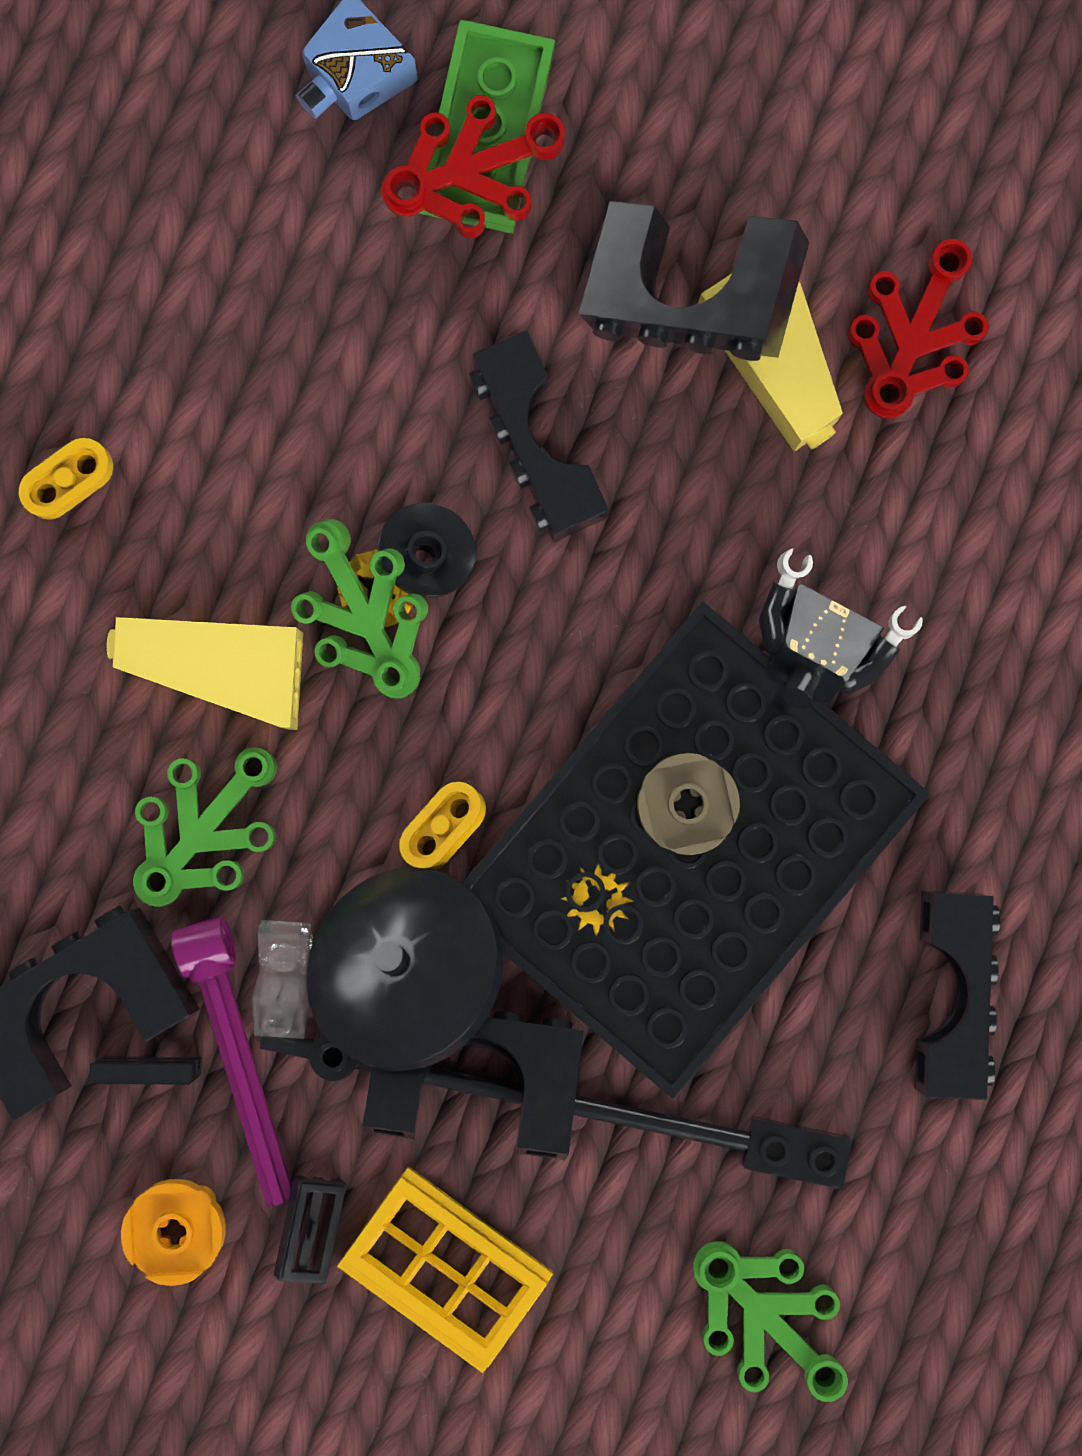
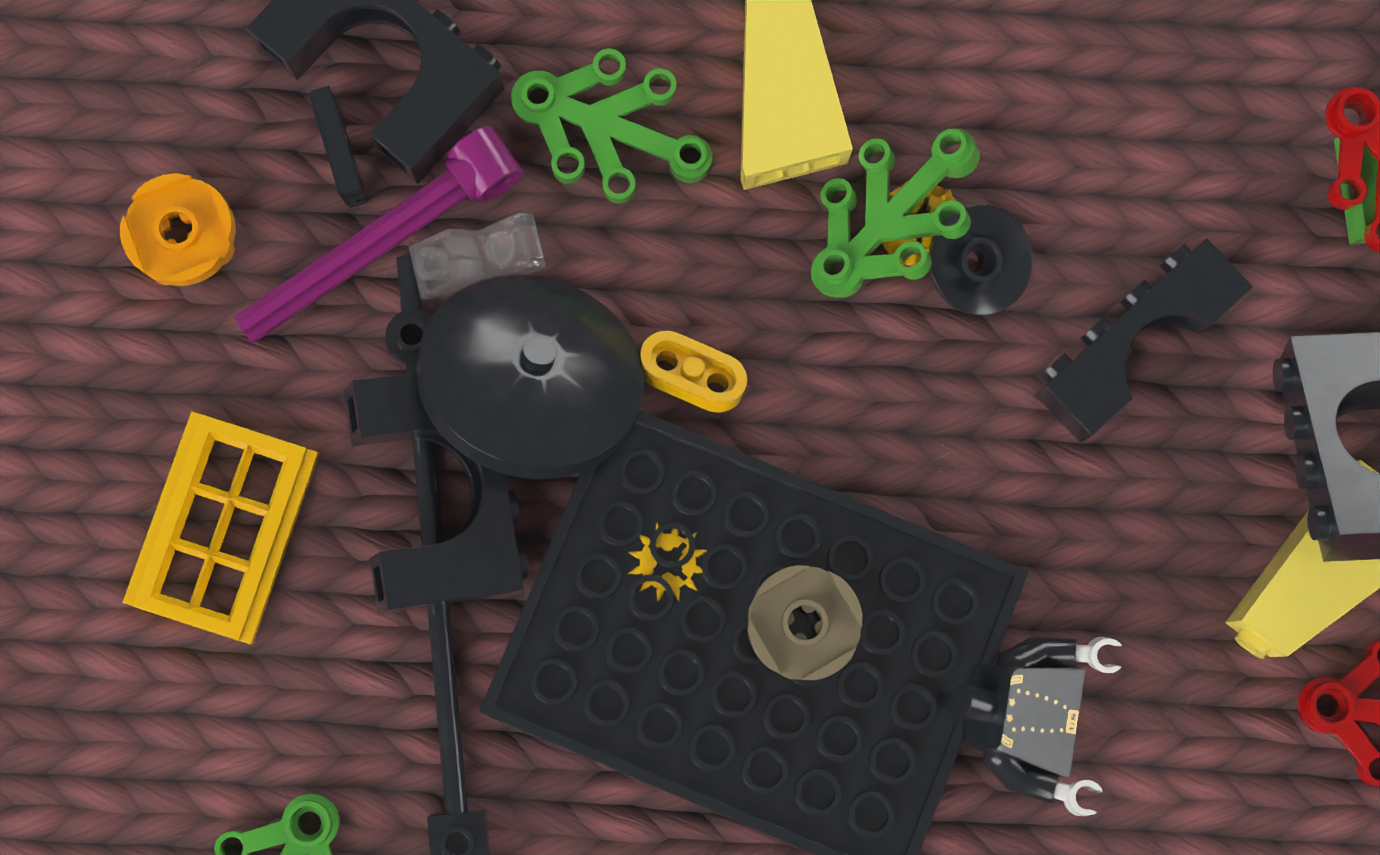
camera: 70 degrees right, 5 degrees down
black tile [274,1175,347,1284] -> none

